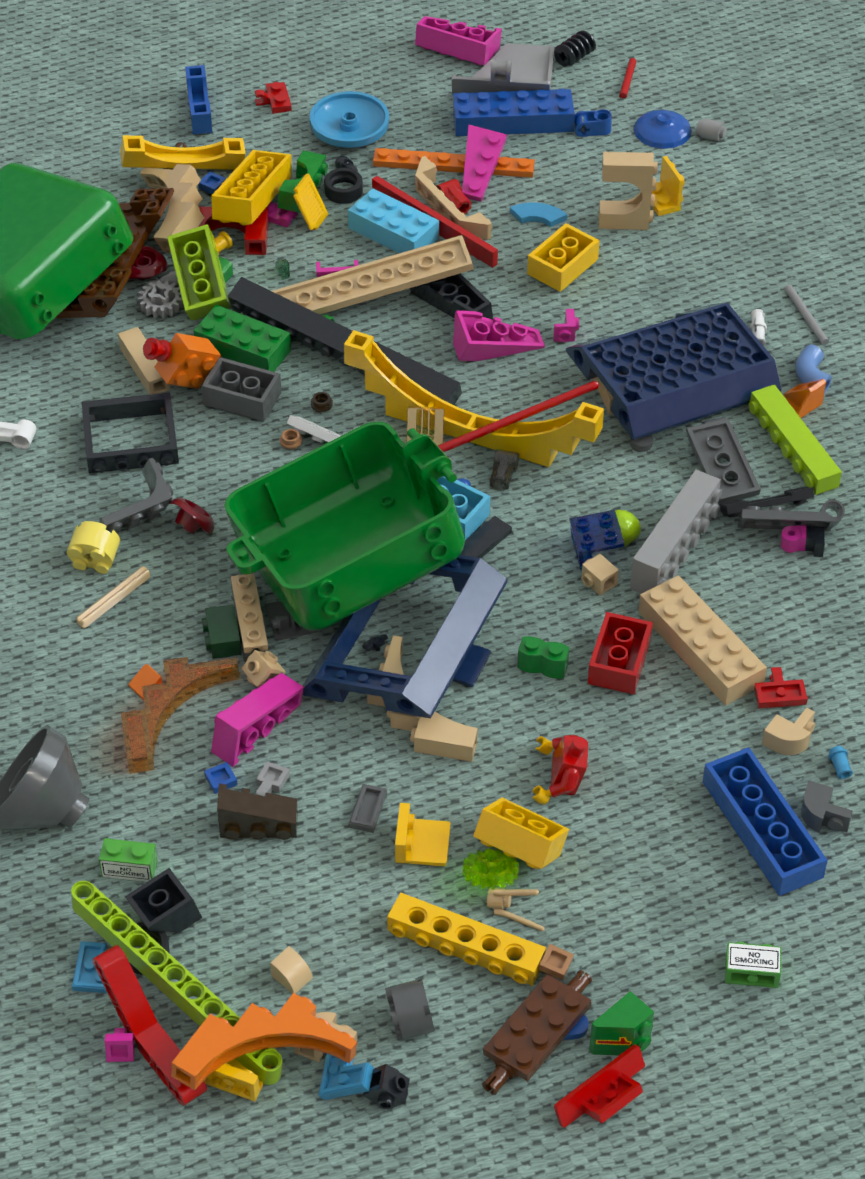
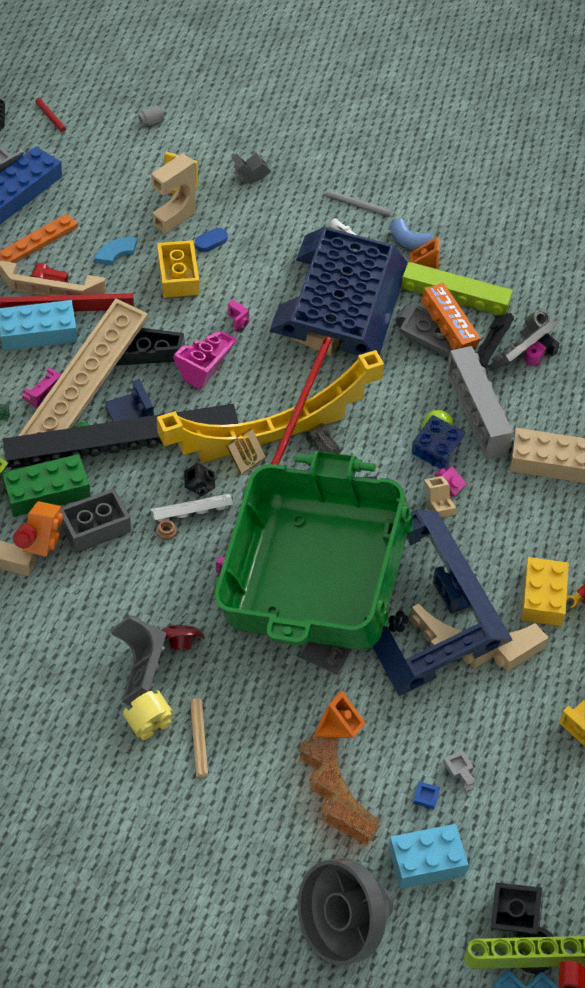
camera: 50 degrees left, 5 degrees up
black window [81,392,179,474] -> none
bright green brick [99,838,158,882] -> none
orange slope [128,664,163,701] -> none
dark green brick [201,604,241,659] -> none
dark pink wedge [211,672,304,767] -> none
dark brown wedge [217,783,298,840] -> none
tan piece [231,573,268,663] -> none
tan brick [241,650,286,688] -> none
dark brown plate [311,392,333,412] -> none
dark grey tile [349,784,387,833] -> none
dark pink wing [462,125,507,202] -> none
green brick [517,636,569,679] -> none
blue piece [574,109,612,137] -> none
tan brick [581,554,619,595] -> none
red brick [587,612,653,695] -> none
blue hat [633,109,692,149] -> none
none -> dark blue bracket [105,379,154,422]
none -> black brick [184,463,215,496]
none -> blue tile [195,228,228,252]
none -> dark grey brick [232,153,271,184]
none -> orange slope [313,691,366,738]
none -> medium azure brick [388,824,468,889]
none -> orange brick [421,283,481,350]
none -> tan brick [424,476,457,518]
none -> dark pink bracket [434,466,467,497]
none -> yellow brick [521,557,569,626]

